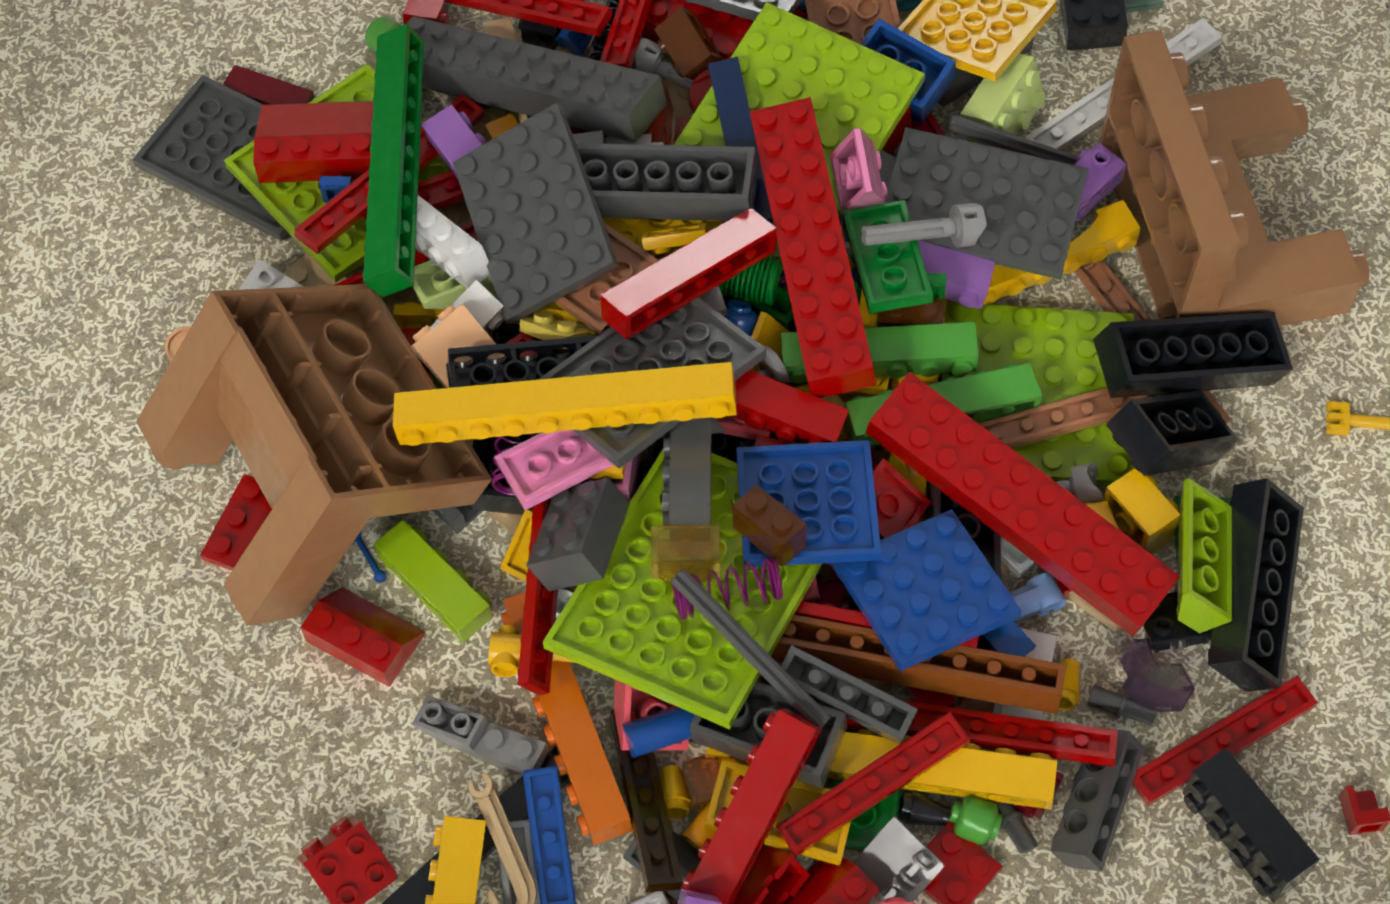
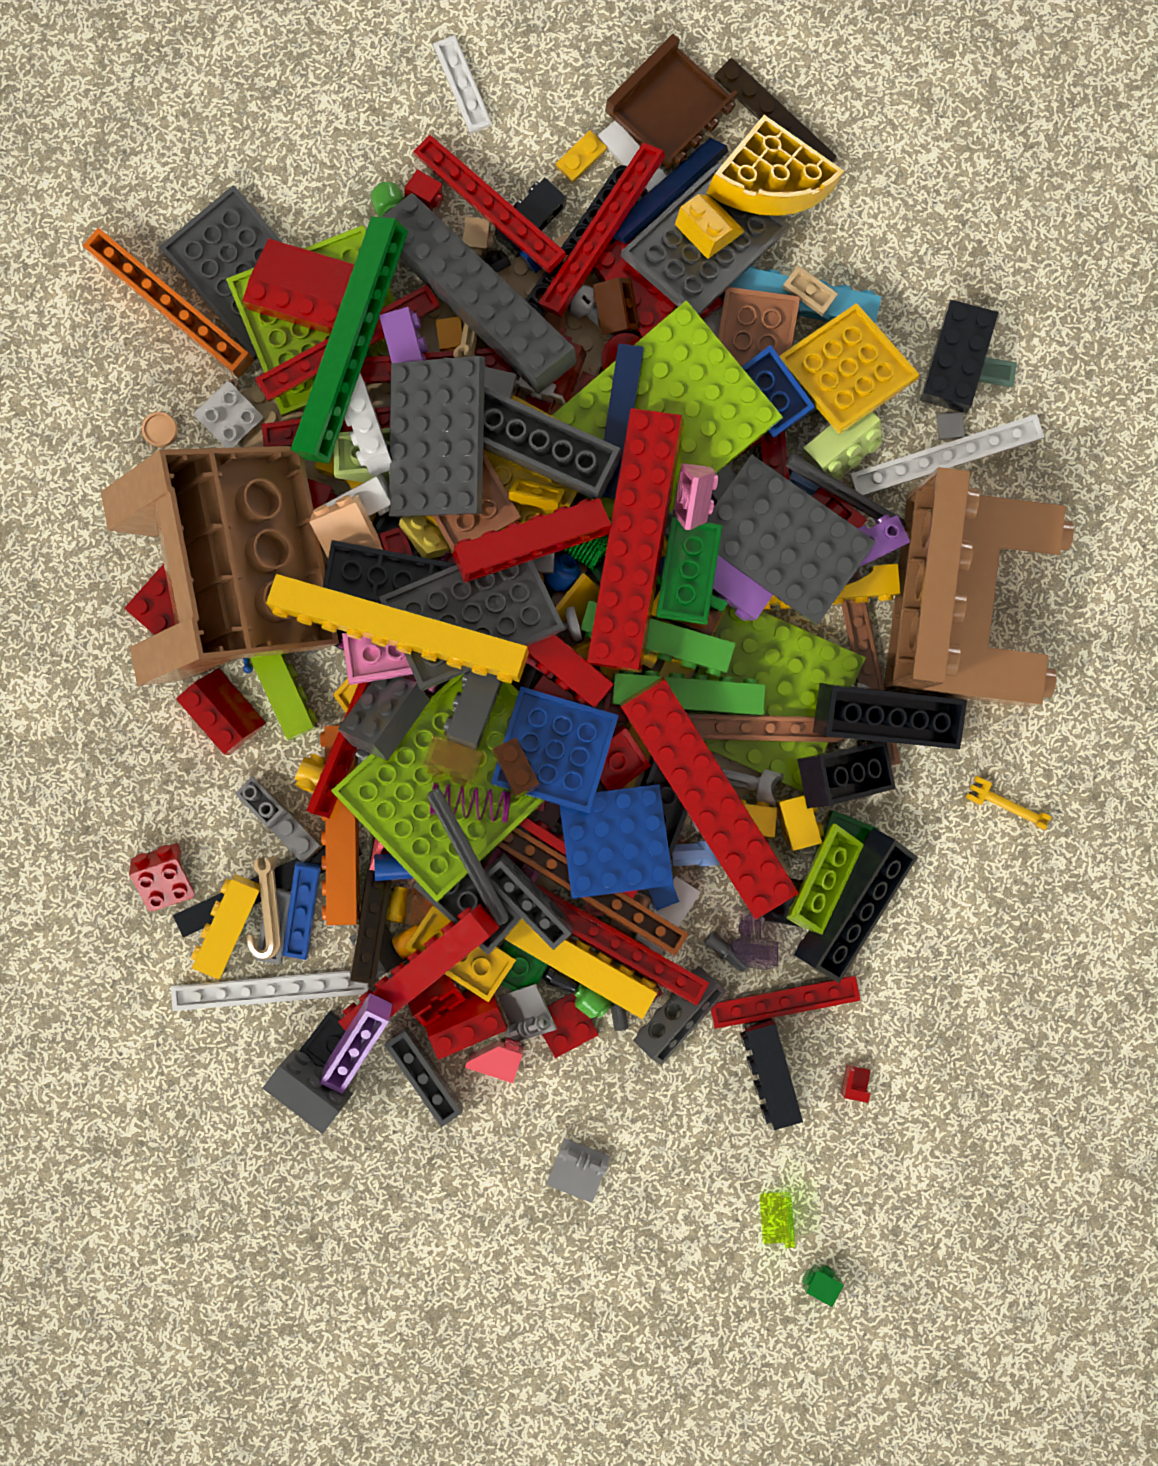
camera: 20 degrees right, 25 degrees up
dark red tile [223,65,315,105] -> none
blue tile [319,176,352,203] -> none
red tile [775,712,970,858] -> none
light grey piece [861,203,987,248] -> none
yellow cone [1058,658,1081,711] -> none
none -> orange brick [82,227,254,379]
none -> light grey tile [936,413,964,440]

